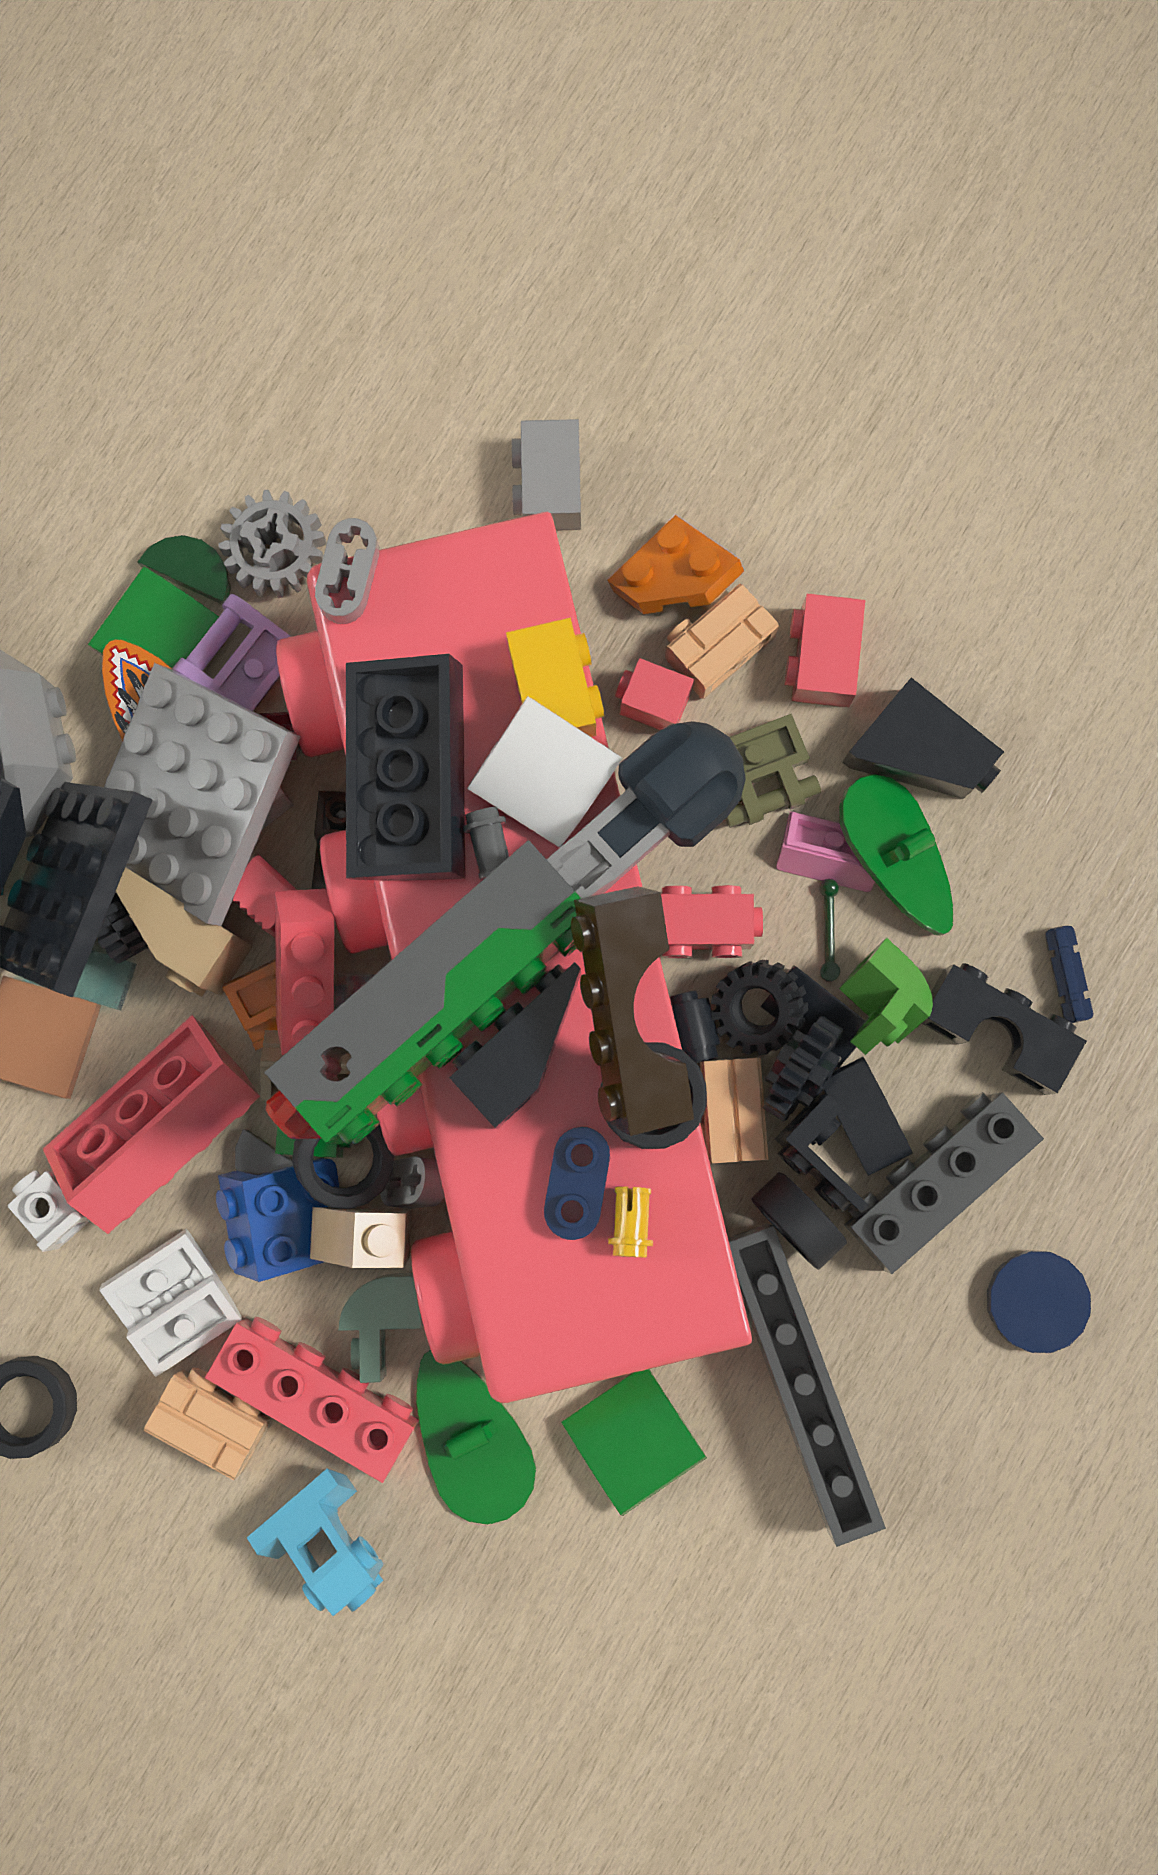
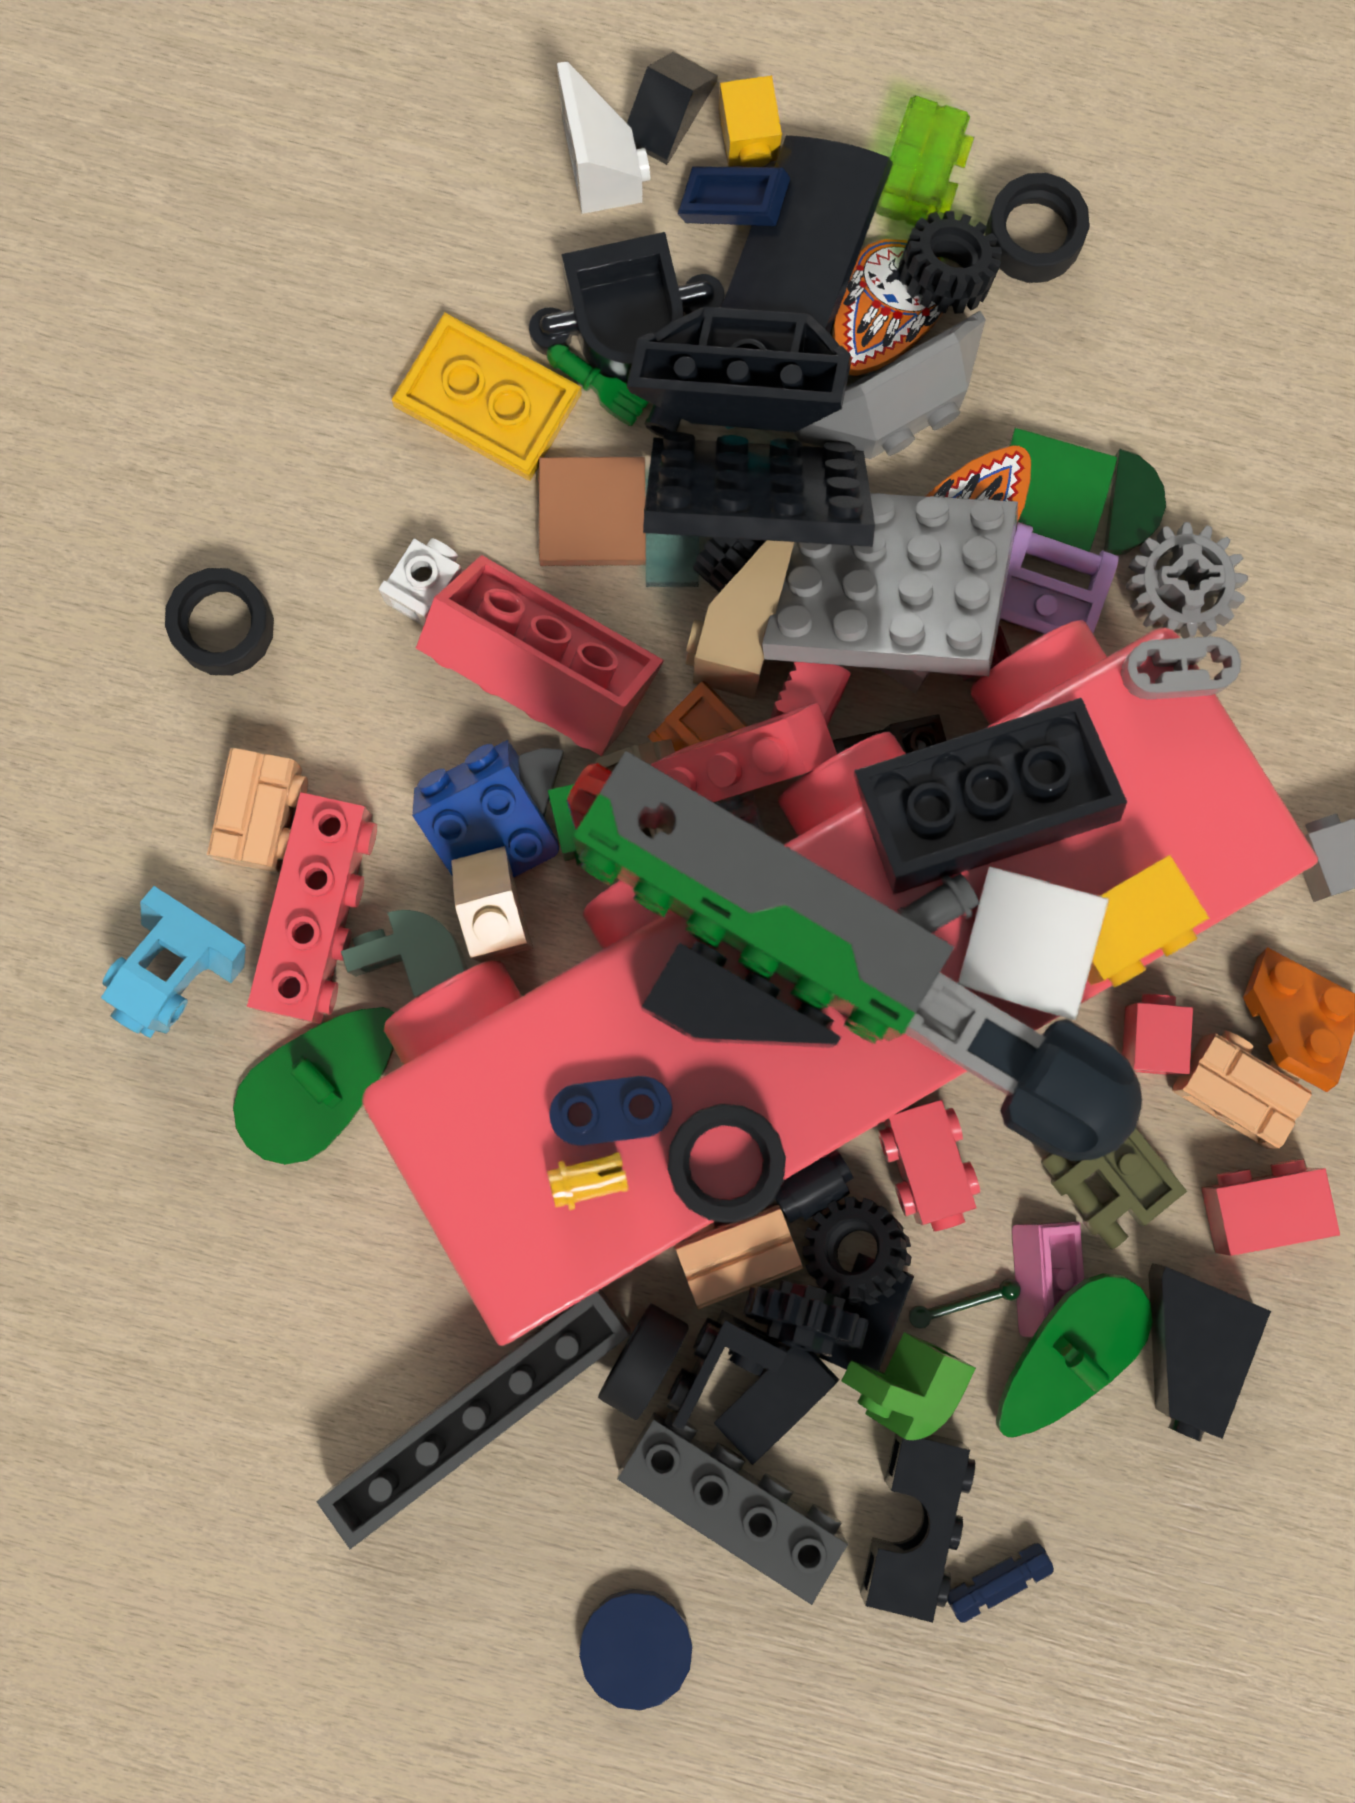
camera: 65 degrees right, 0 degrees up
white slope [99,1228,242,1377] -> none
black tyre [292,1124,395,1209] -> none
light grey beam [380,1157,444,1209] -> none
green slope [561,1369,707,1516] -> none
dark brown arch [571,886,694,1136] -> none

